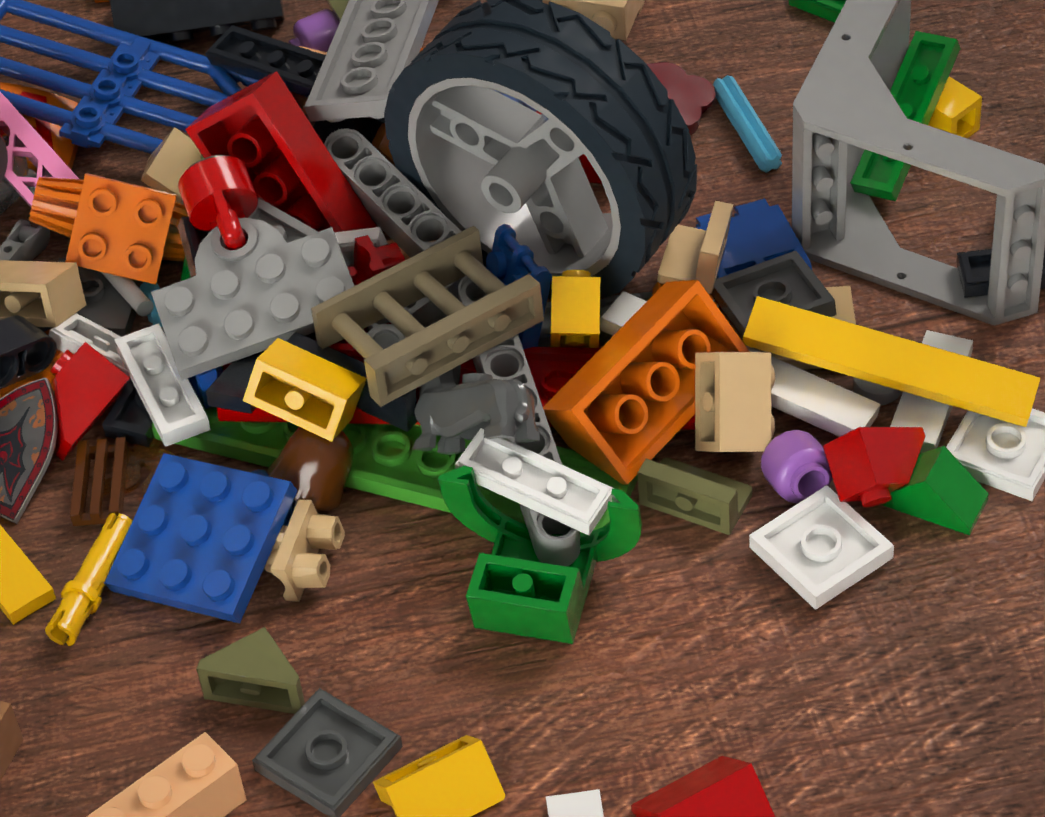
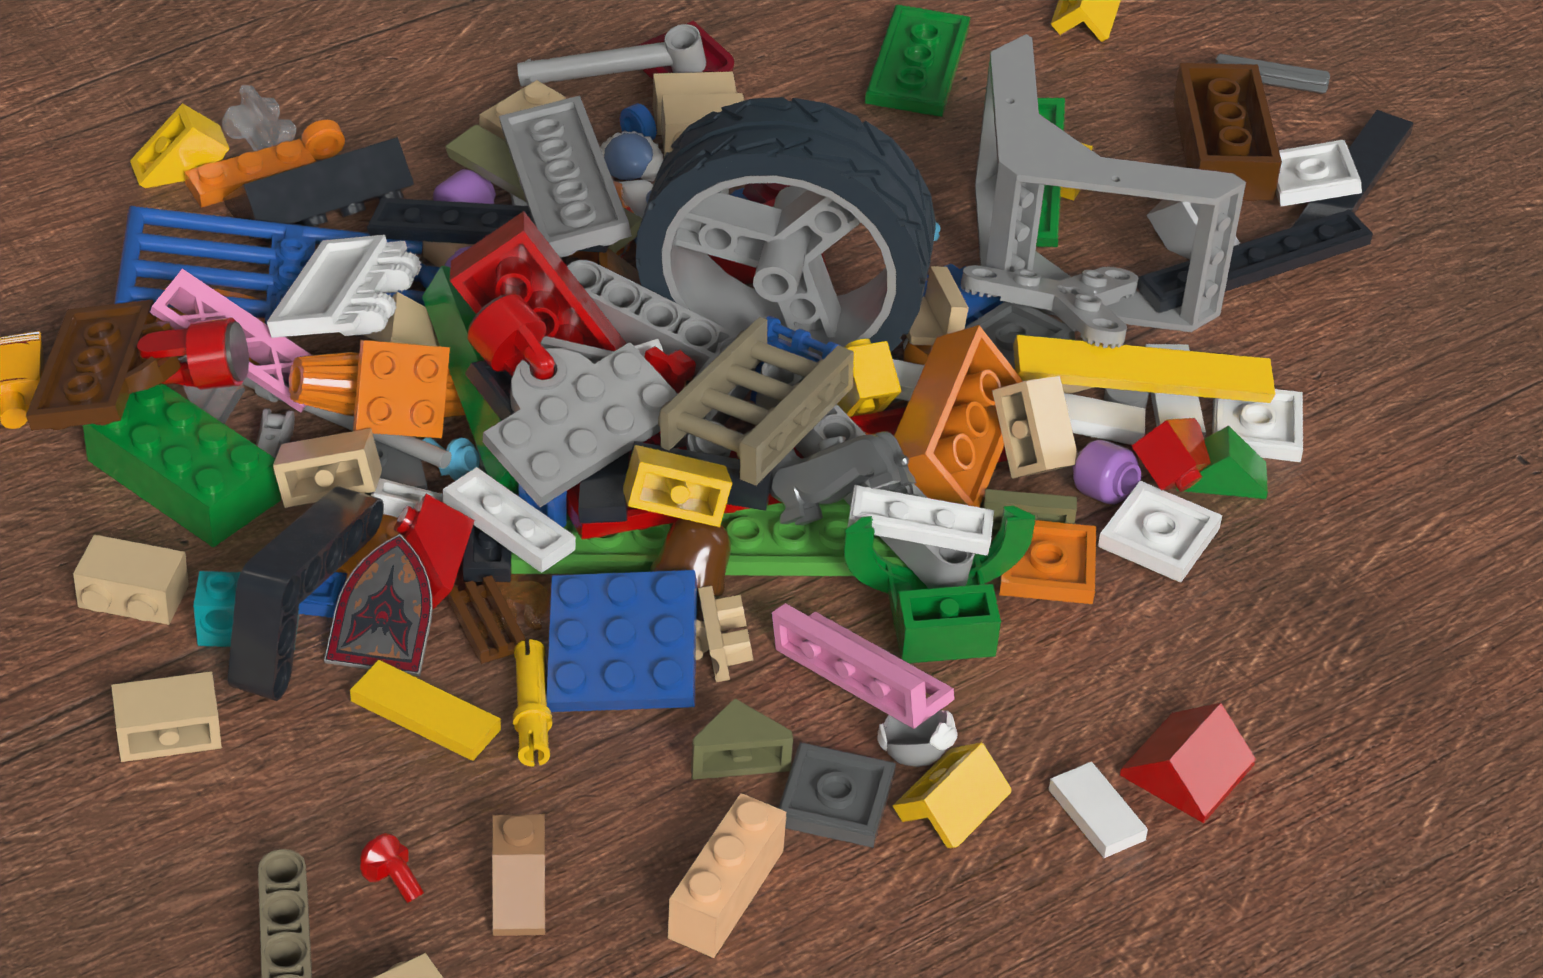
camera: 30 degrees left, 5 degrees down
none -> white hinge [267,235,422,338]
none -> bright pink fence [772,603,954,729]
none -> light grey hair [877,710,958,767]
none -> light grey piece [961,265,1138,348]
none -> orange plate [999,520,1096,604]

